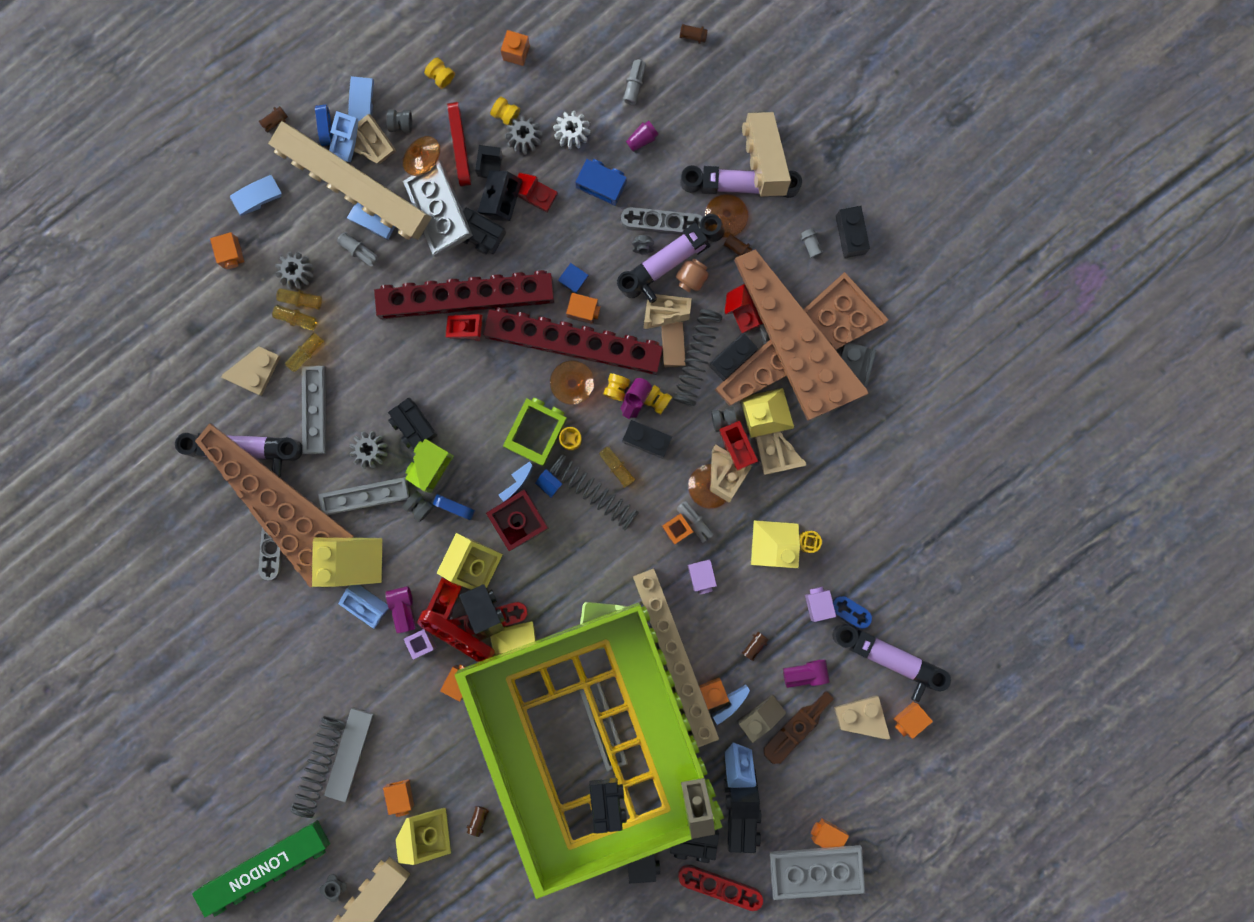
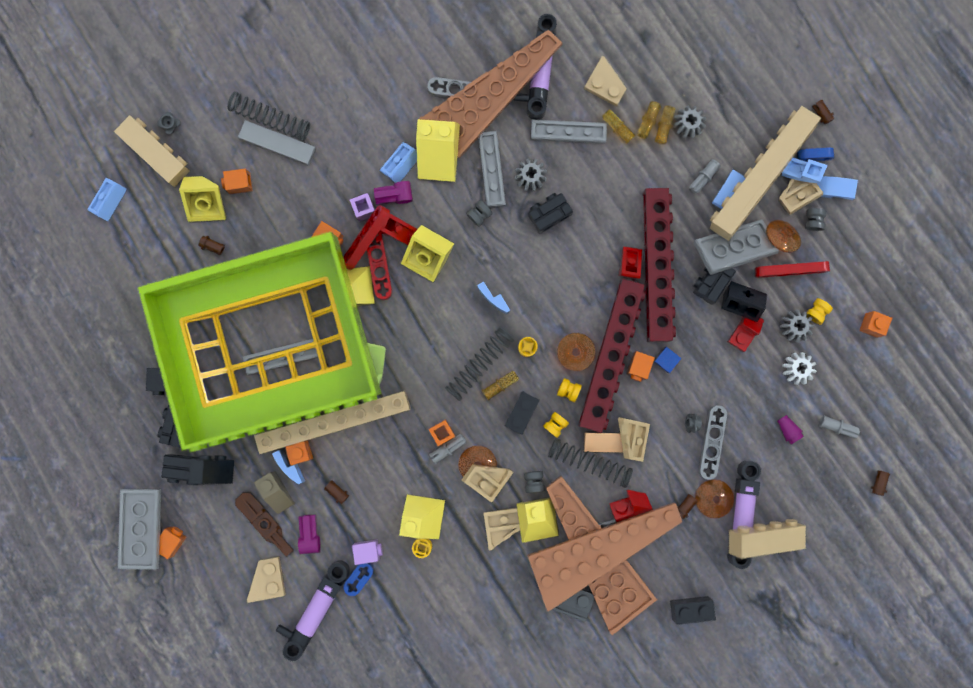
camera: 95 degrees right, 0 degrees up
green brick [192,820,331,918] -> none
orange brick [210,232,245,269] -> none
light blue slope [230,175,282,216] -> none
lime slope [405,439,454,493] -> none
yellow wheel [424,57,455,89] -> none
blue beam [433,494,475,520] -> none
black brick [459,584,505,641] -> none
black panel [475,145,503,178] -> none
dark red slope [486,489,549,552] -> none
lime window [503,397,567,467] -> none
blue tile [535,470,562,498] -> none
blue piece [575,159,627,206] -> none
black brick [589,778,627,834] -> none
piece [617,214,725,303] -> none
magenta piece [620,378,652,419] -> none
nougat head [676,258,709,292] -> none
red beam [678,865,763,911] -> none
dark tan slope [681,778,715,839] -> none
lavender brick [688,560,717,594] -> none
black brick [709,333,758,381] -> none
red slope [719,421,758,471] -> none
light blue slope [725,743,756,788] -> none
light grey pin [800,228,823,258] -> none
orange brick [893,701,933,739] -> none

